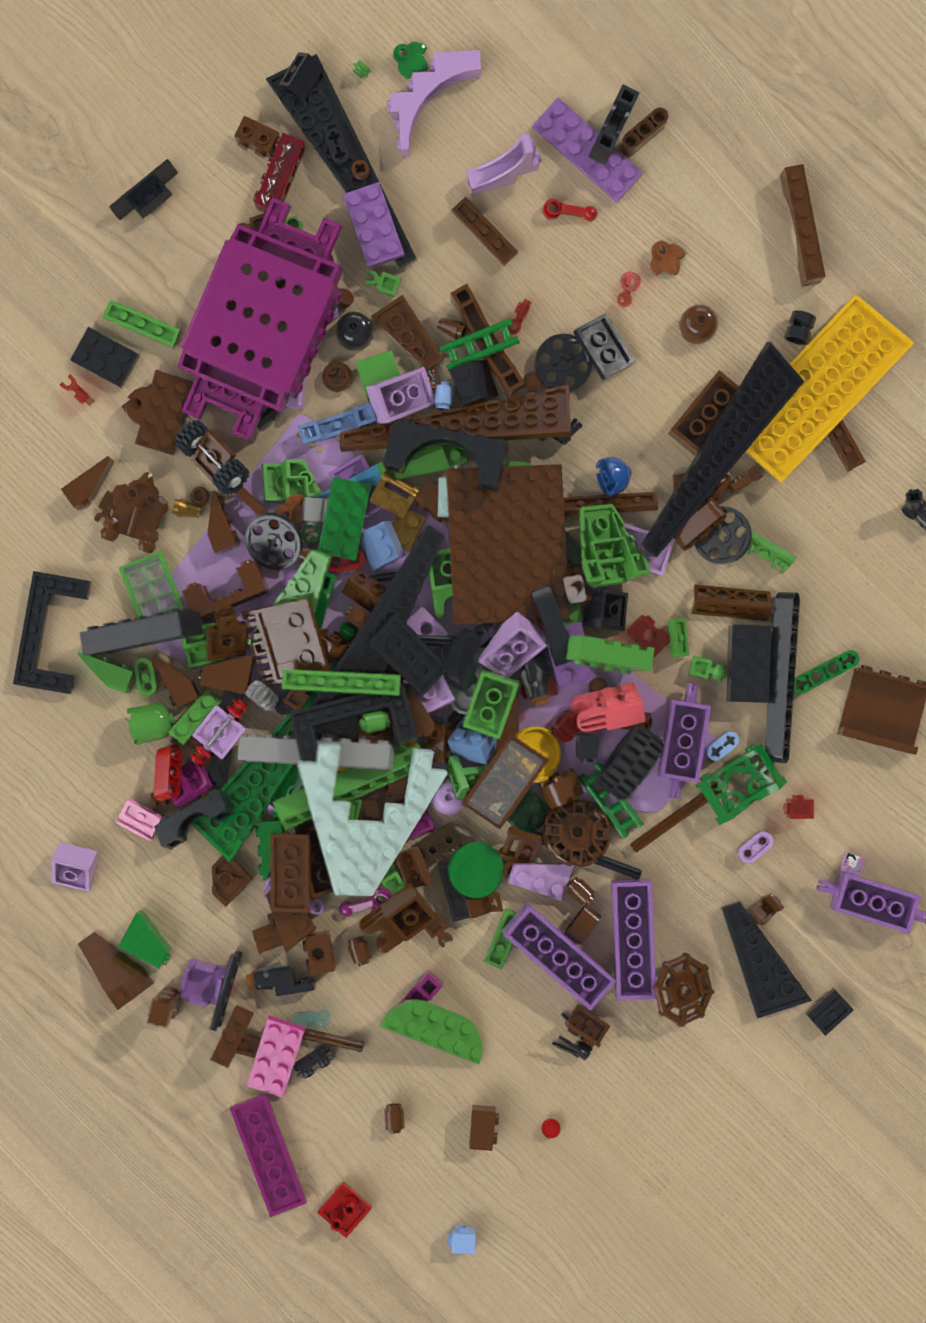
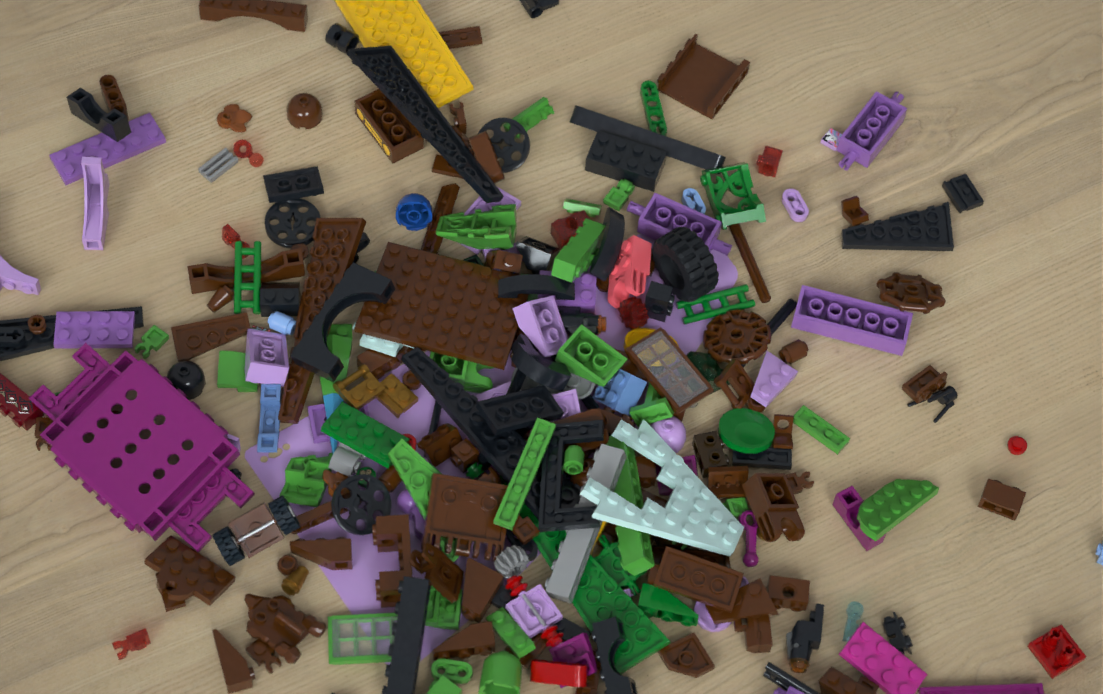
camera: 75 degrees left, 30 degrees down
black plate [70,327,140,389] -> none
bright green plate [103,300,182,349] -> none
reddish brown axle [302,1028,364,1052] -> none
reddish brown gear [322,361,353,393] -> none
reddish brown brick [348,936,372,966] -> none
medium blue slope [359,521,406,572] -> none
reddish brown brick [385,1103,405,1134] -> none
reddish brown plate [452,196,518,266] -> none
medium lavender brick [501,902,616,1010] -> none
reddish brown brick [538,768,584,809] -> none
red piece [542,199,598,222] -> none
reddish brown beam [564,904,601,945] -> none
reddish brown fence [691,584,772,621] -> none
none -> light grey tile [198,148,239,183]
none -> black slope [589,207,625,281]

